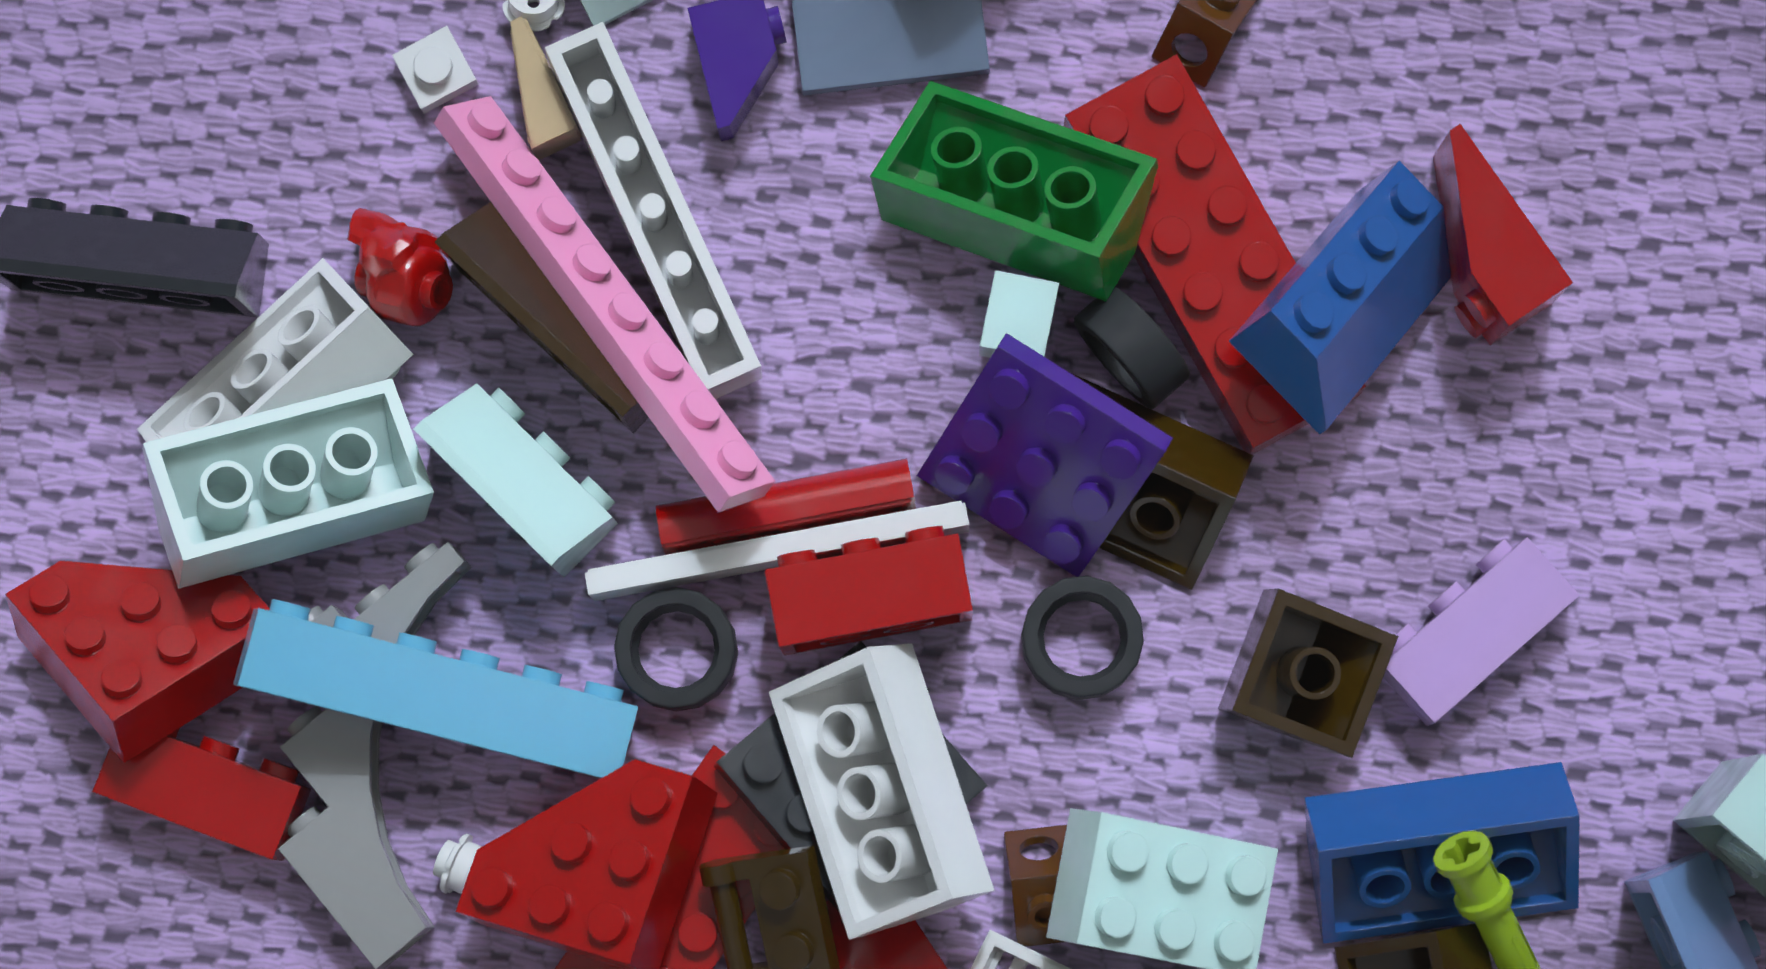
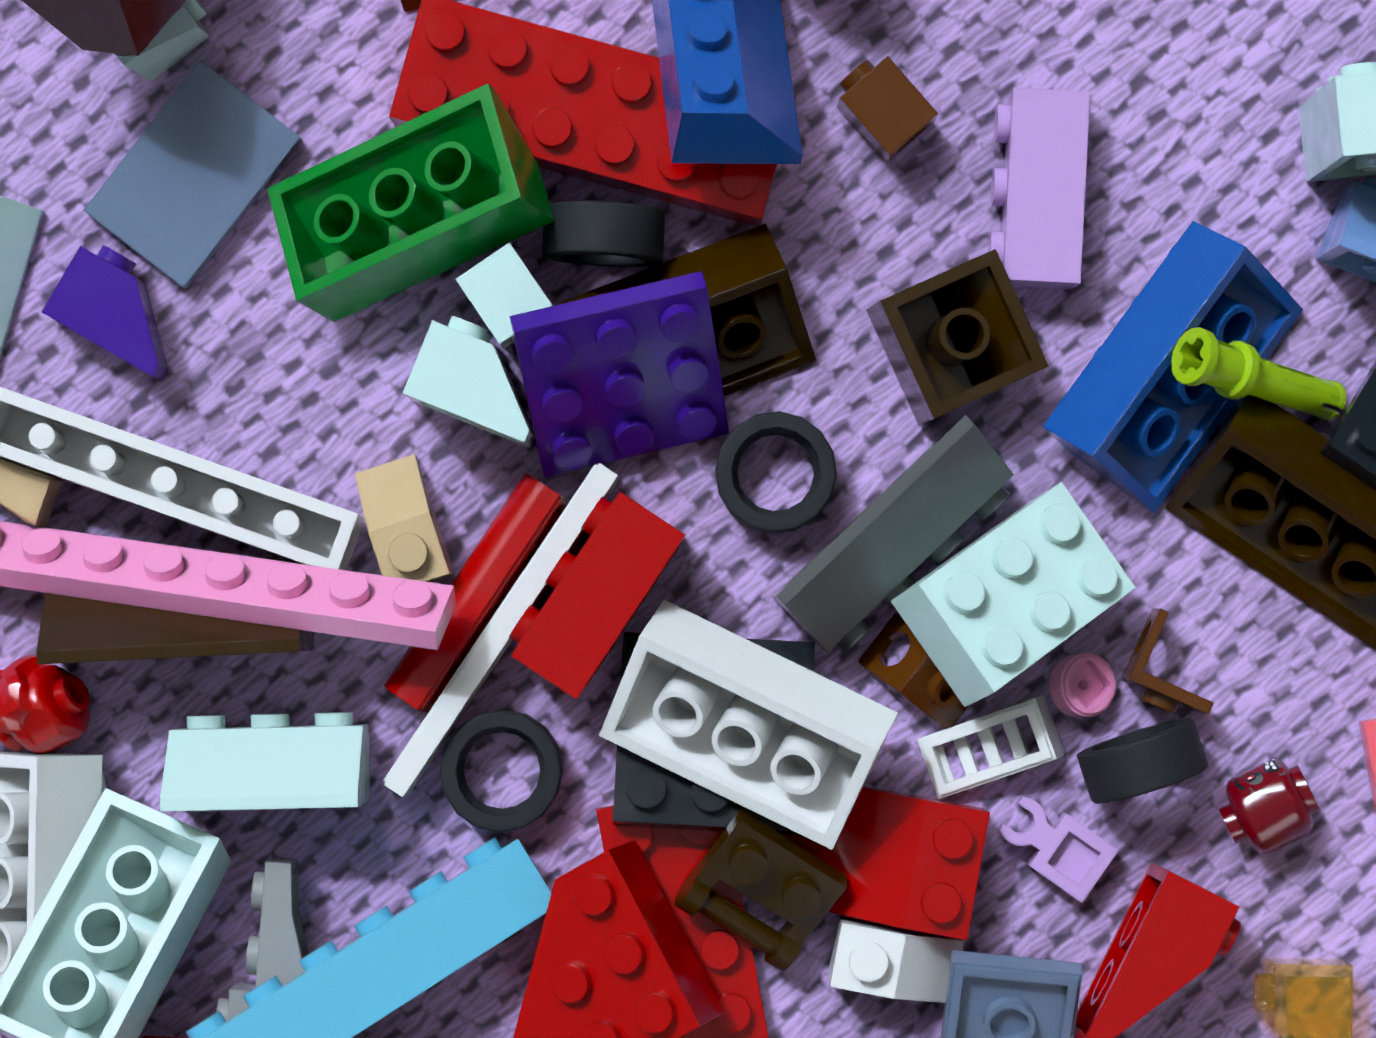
camera: 50 degrees left, 5 degrees up
none -> tan slope [355,454,455,582]
none -> light aqua slope [403,316,535,449]
none -> dark grey slope [773,415,1014,653]
none -> reddish brown brick [837,56,938,164]

